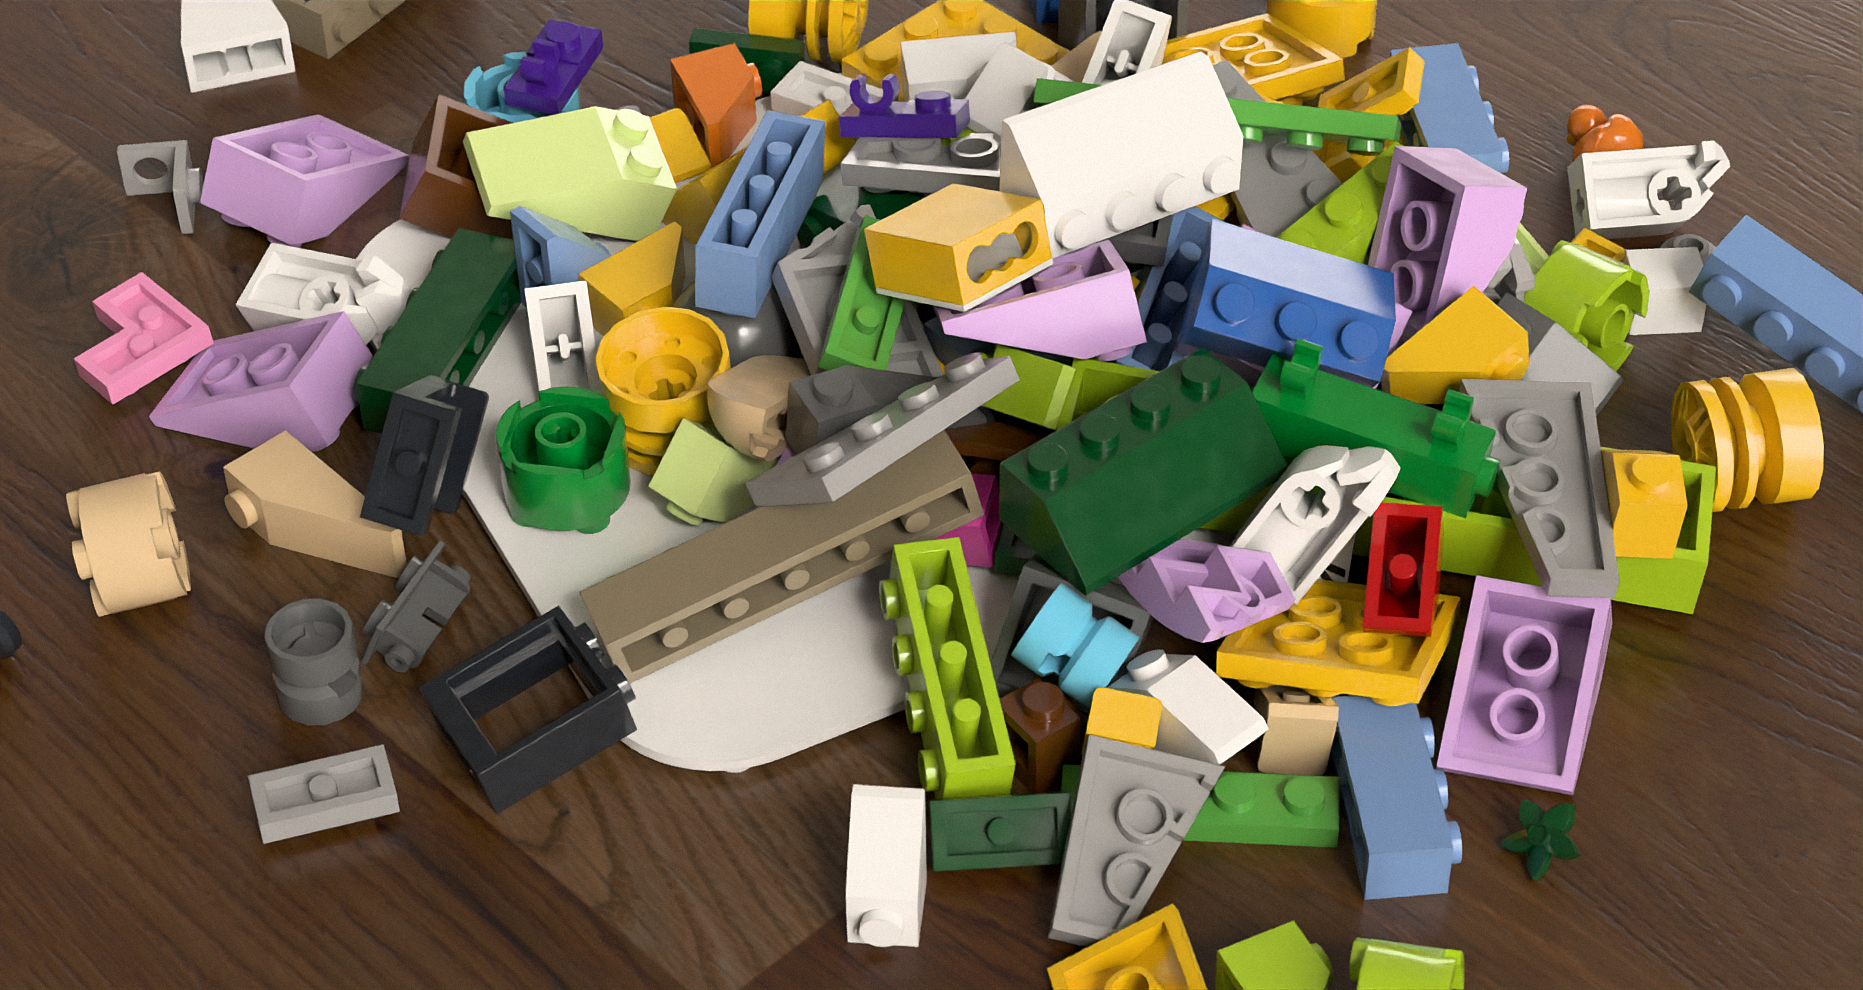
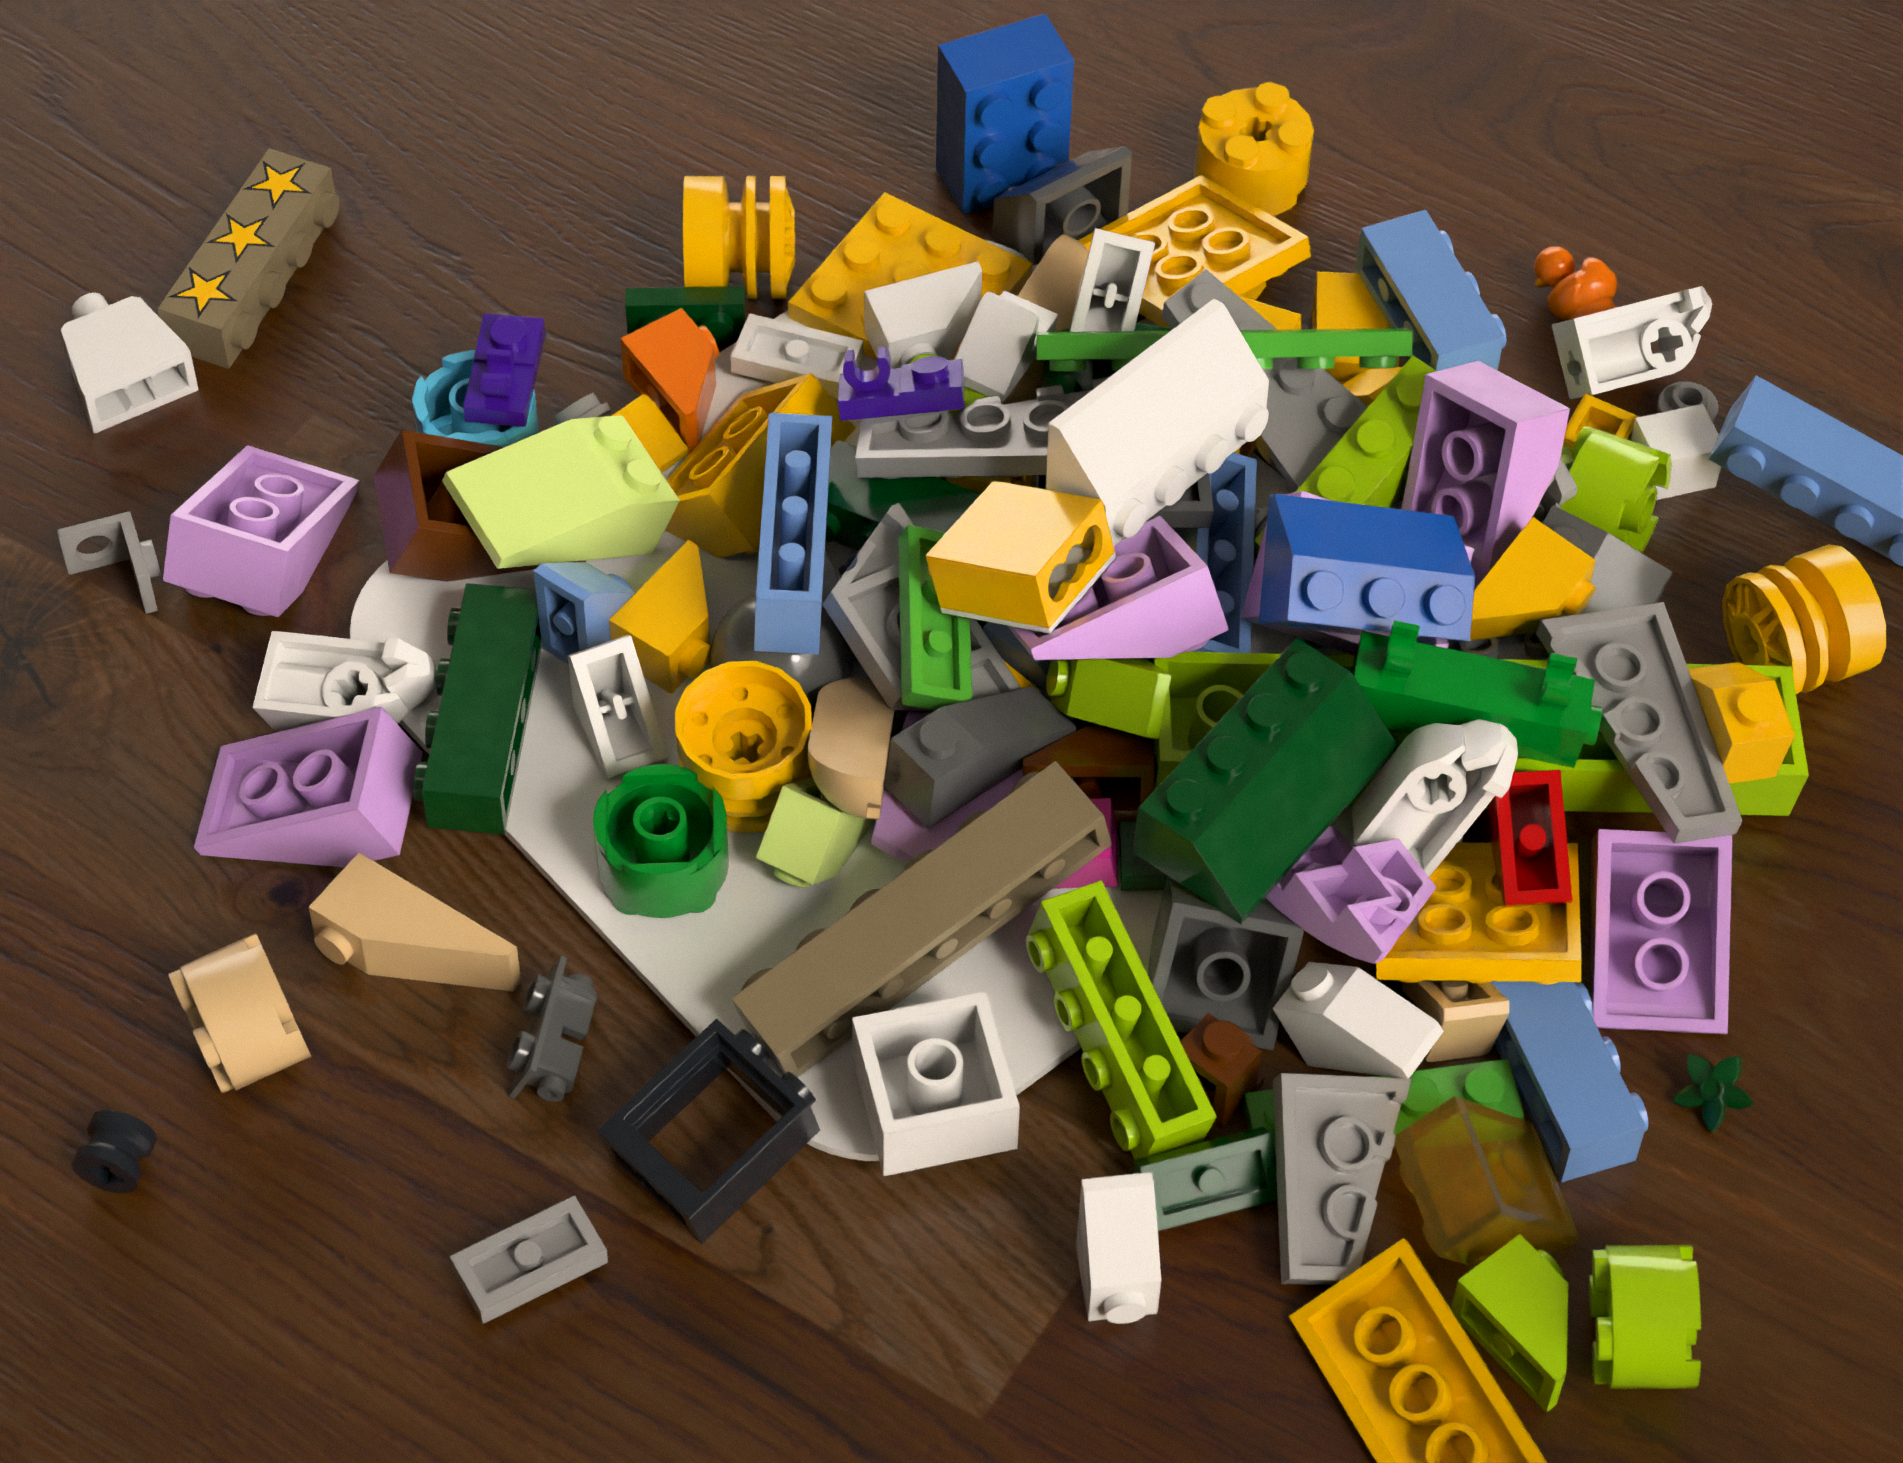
camera: 15 degrees left, 10 degrees up
bright pink plate [74,272,214,405] -> none
dark grey wheel [264,599,364,725] -> none
black panel [360,375,489,536] -> none
light grey wing [745,352,1020,506] -> none
medium azure wheel [1011,583,1140,711] -> none
yellow slope [1081,687,1162,755] -> none
yellow plate [1312,47,1425,182] -> none
none -> white brick [852,991,1020,1176]
none -> clear yellow slope [1394,1096,1580,1267]

